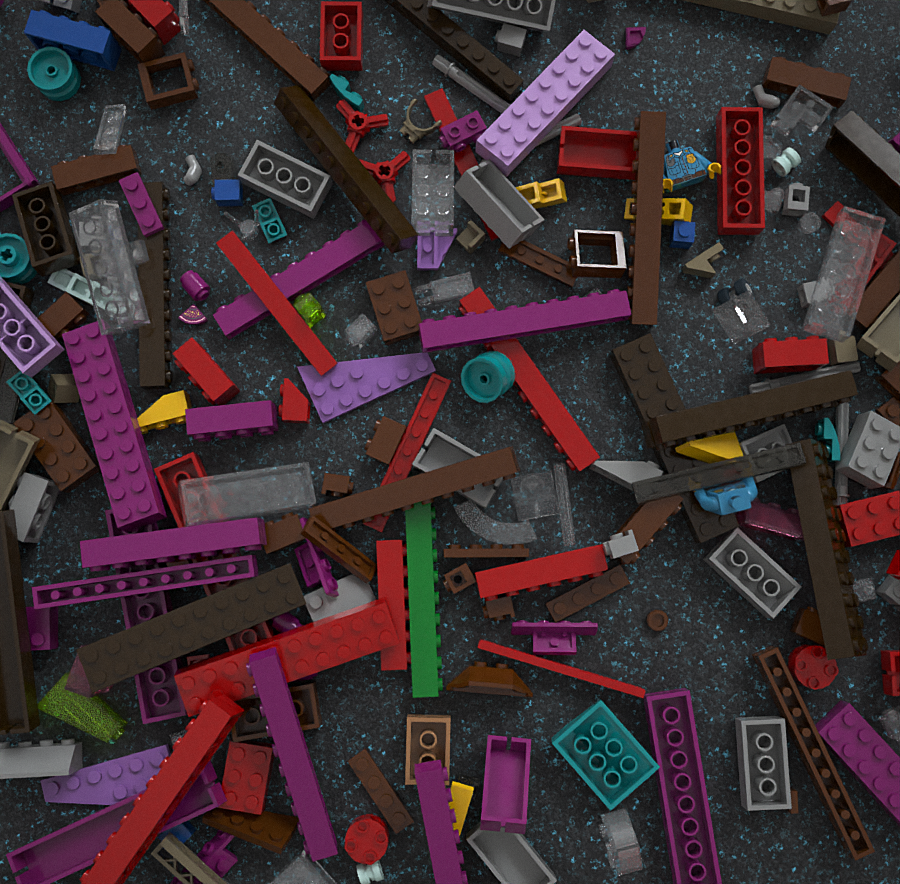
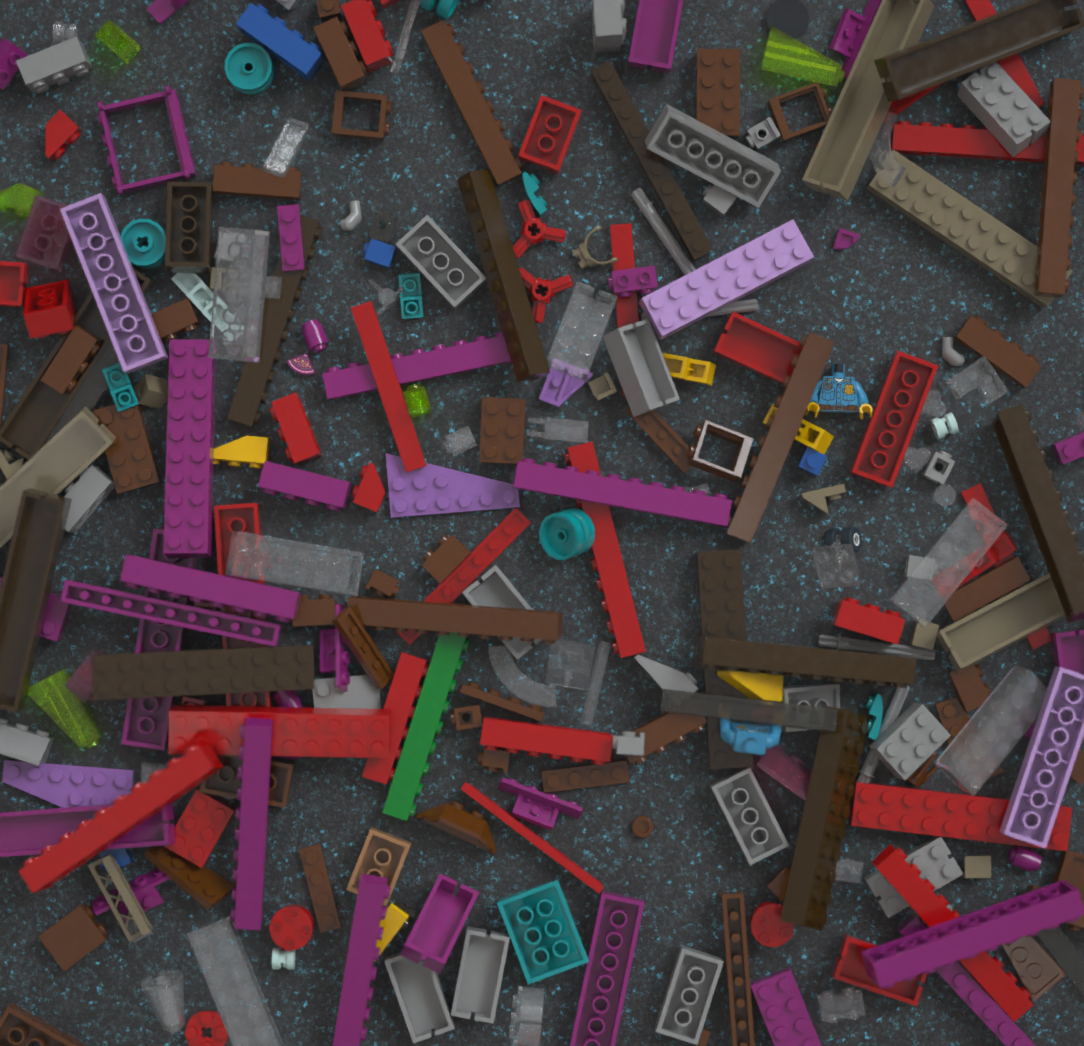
camera: 20 degrees right, 5 degrees up
none -> light grey piece [451,926,510,1024]

